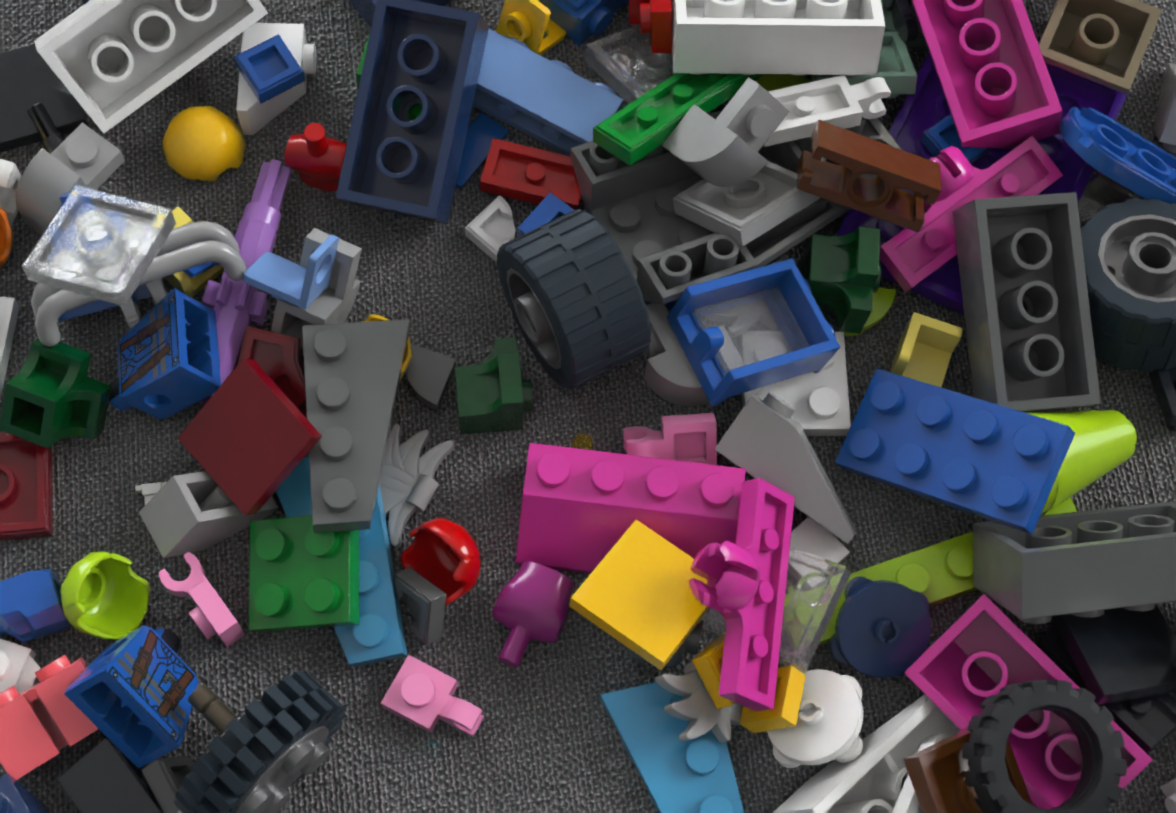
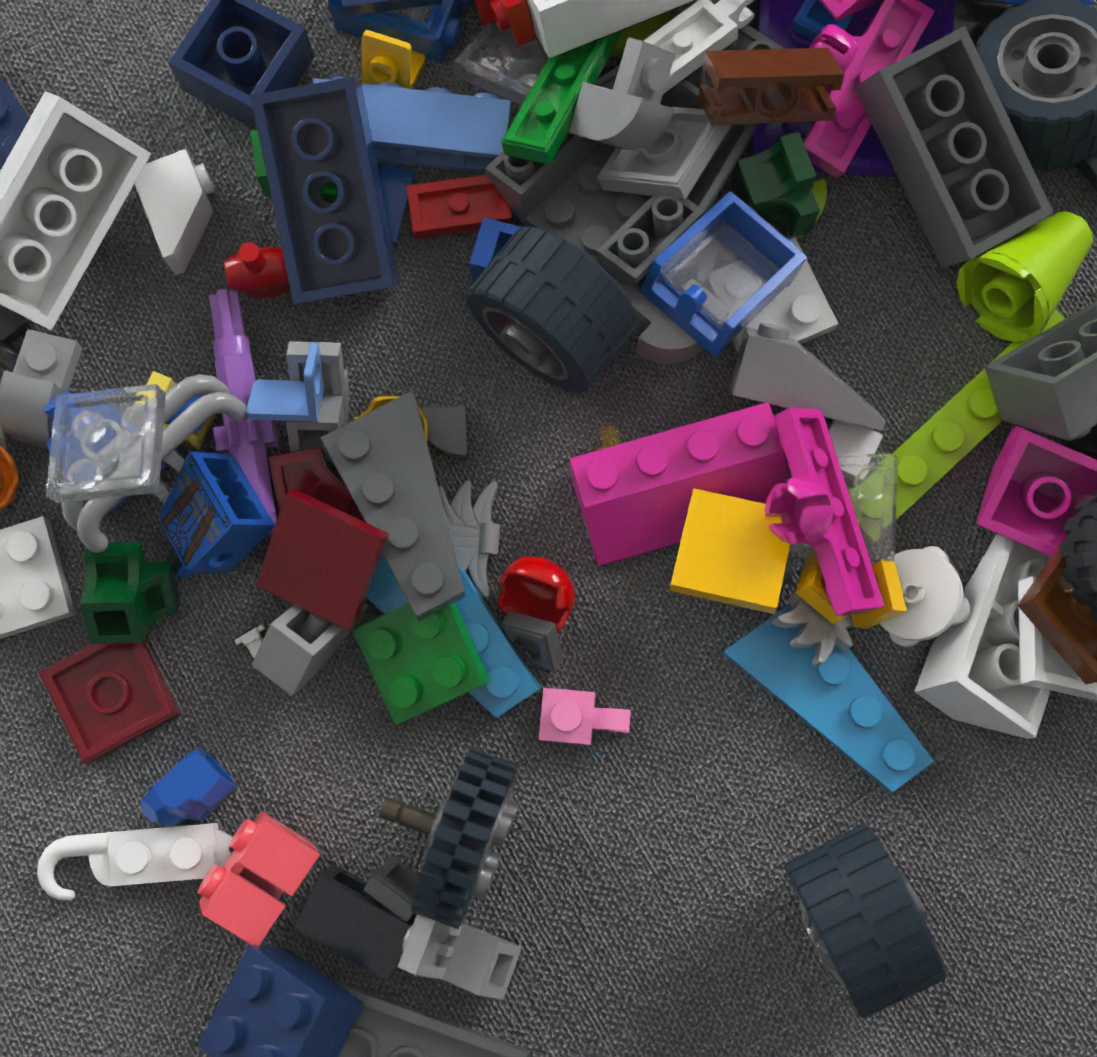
camera: 15 degrees left, 10 degrees up
lime hair [60,551,150,640] -> none
blue torso [64,626,198,769] -> none
bright pink plate [159,552,245,647] -> none
yellow hair [162,106,246,182] -> none
blue tile [234,34,305,104] -> none
dark green brick [455,337,533,435] -> none
white tile [465,195,515,263] -> none
magenta piece [492,561,575,668] -> none
bright pink plate [623,413,717,465] -> none
dark blue piece [829,576,931,678] -> none
blue plate [835,368,1075,534] -> none
light yellow panel [890,312,963,388] -> none

